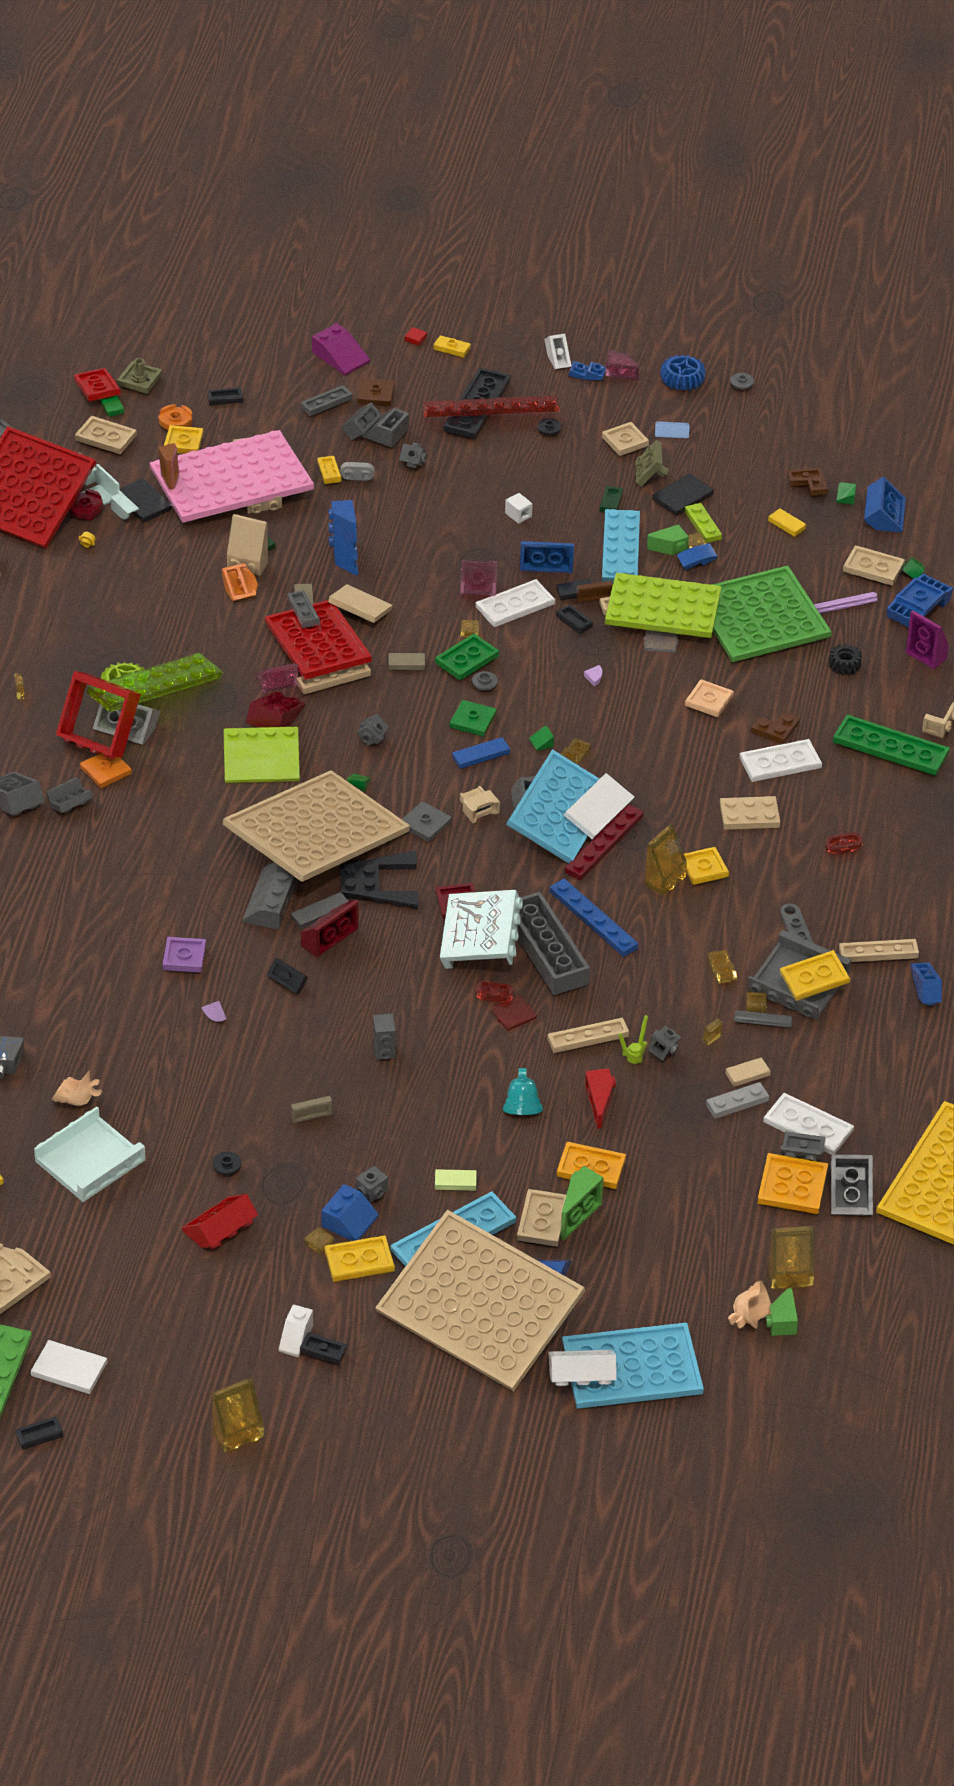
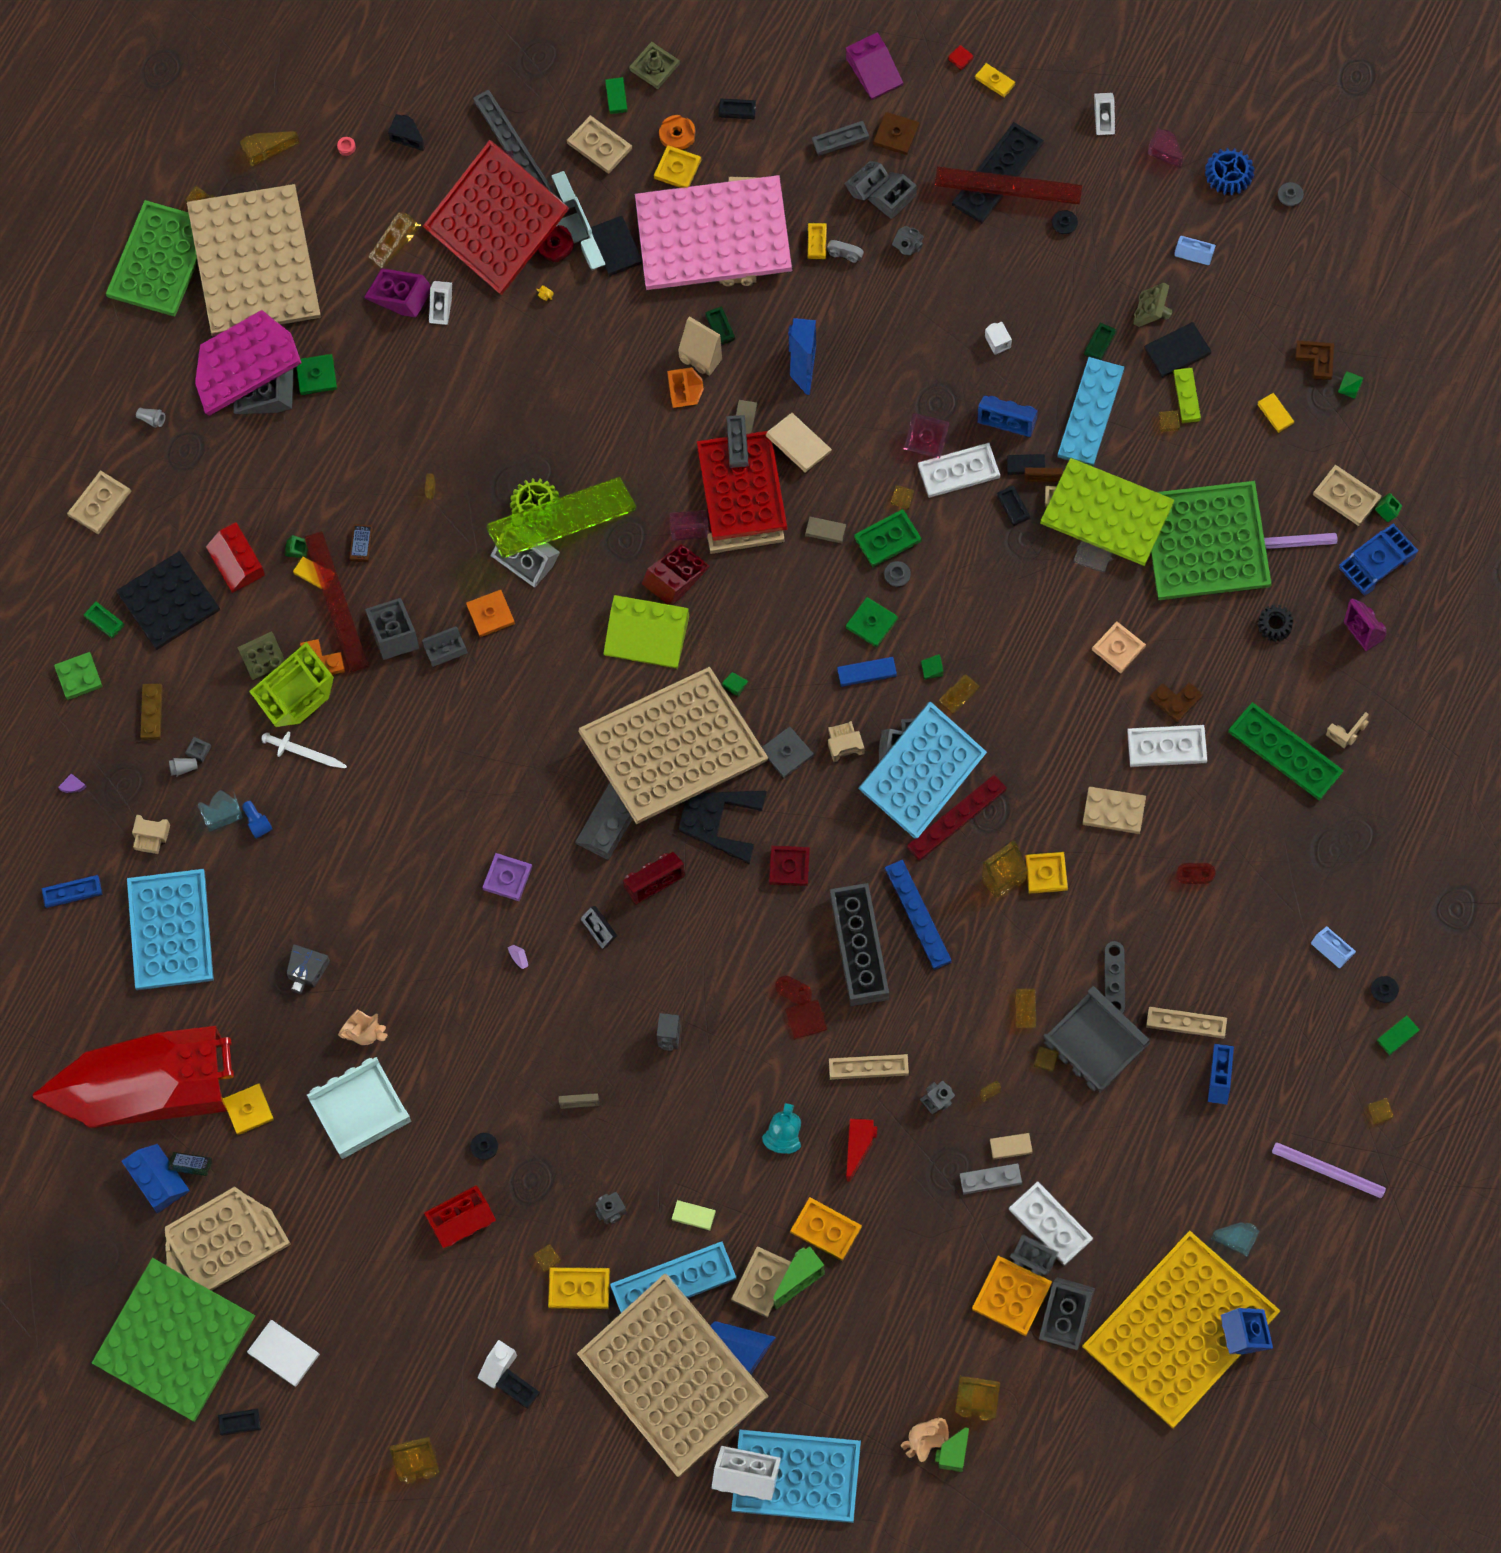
camera: 20 degrees right, 25 degrees up
red window [56,671,141,760] -> none
red tile [74,368,121,401] -> none
dark orange tile [158,443,180,490] -> none
dark grey tile [291,892,349,929] -> none
blue slope [321,1184,379,1241] -> none
dark grey brick [356,714,389,746] -> none
light aqua panel [440,890,523,969] -> none
white tile [564,773,634,840] -> none
blue slope [568,361,607,380] -> none
lavender tile [584,665,602,686] -> none
tan plate [602,422,649,456] -> none
lime plant [618,1015,648,1064] -> none
bright green slope [647,525,689,555] -> none
blue slope [677,543,718,571] -> none
dark grey axle [734,1010,792,1028] -> none
yellow tile [780,950,850,1001] -> none
blue slope [864,476,906,532] -> none

